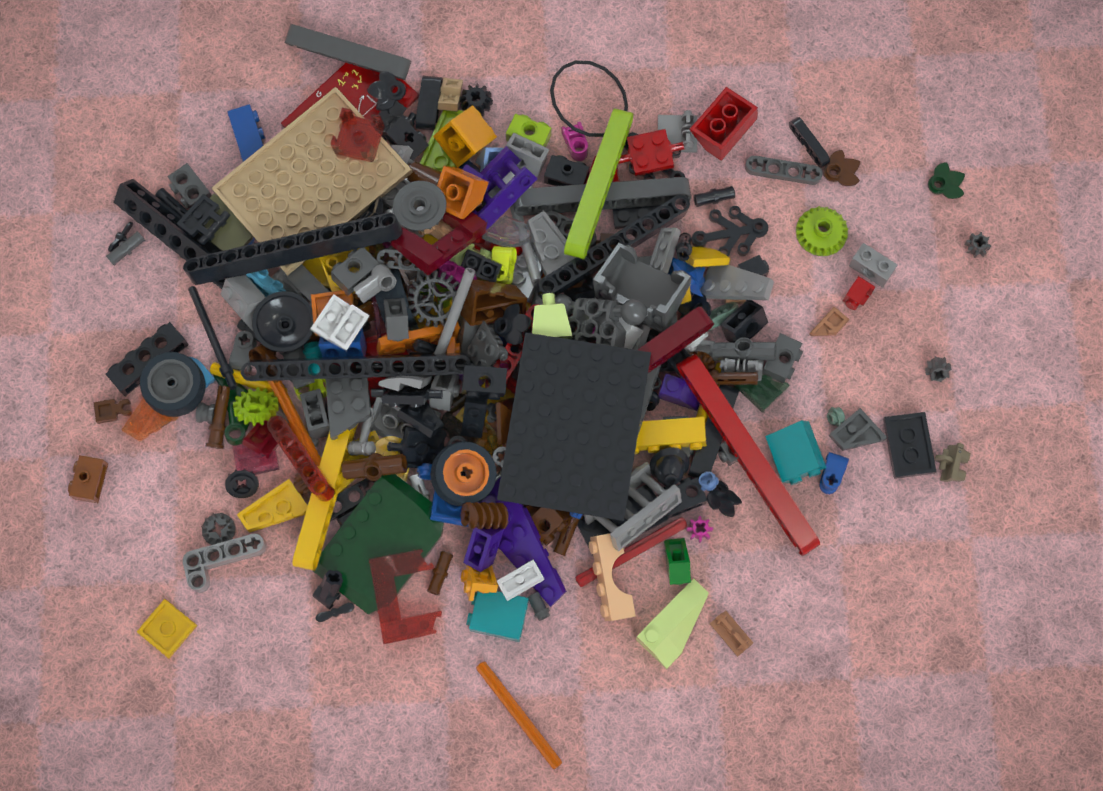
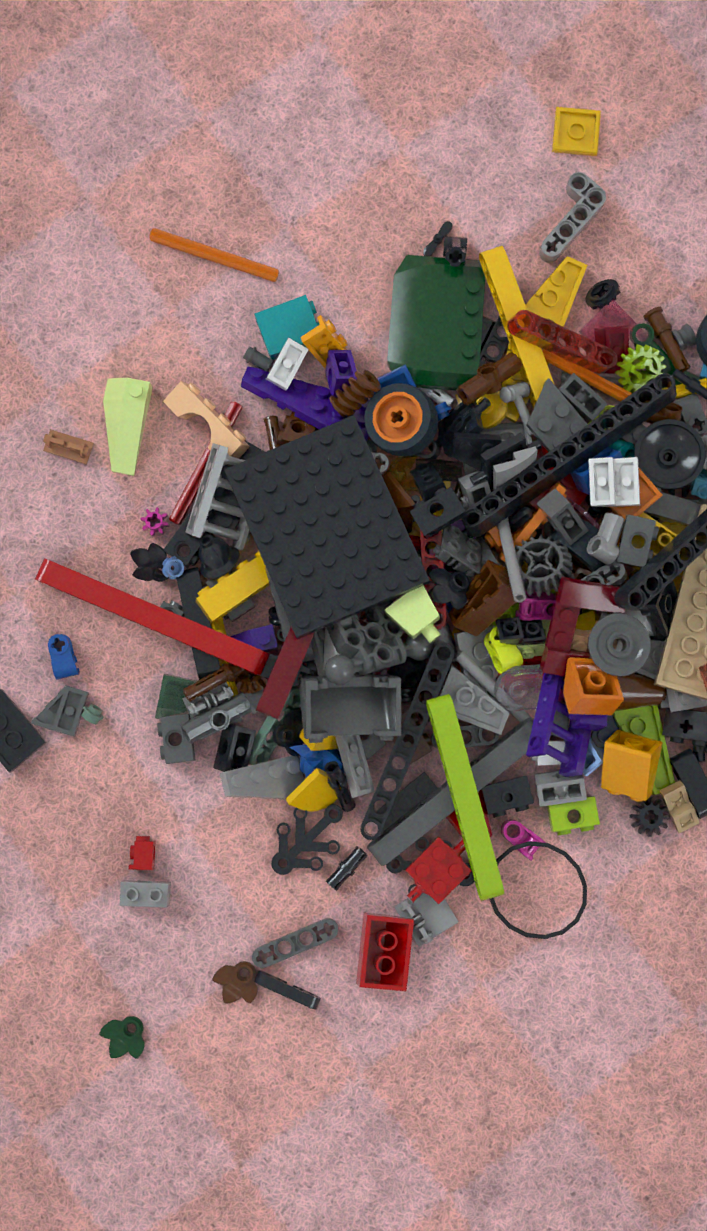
camera: 145 degrees right, 10 degrees up
dark grey gear [201,513,236,545] -> none
clear red wedge [369,549,442,644] -> none
reddish brown pin [427,551,453,596] -> none
green slope [664,538,691,585] -> none
black brick [737,255,769,277] -> none
teal brick [765,420,827,485] -> none
lime gear [796,206,848,256] -> none
nougat tile [809,307,850,336] -> none
dark grey gear [925,356,952,382] -> none
dark grey gear [964,232,991,258] -> none

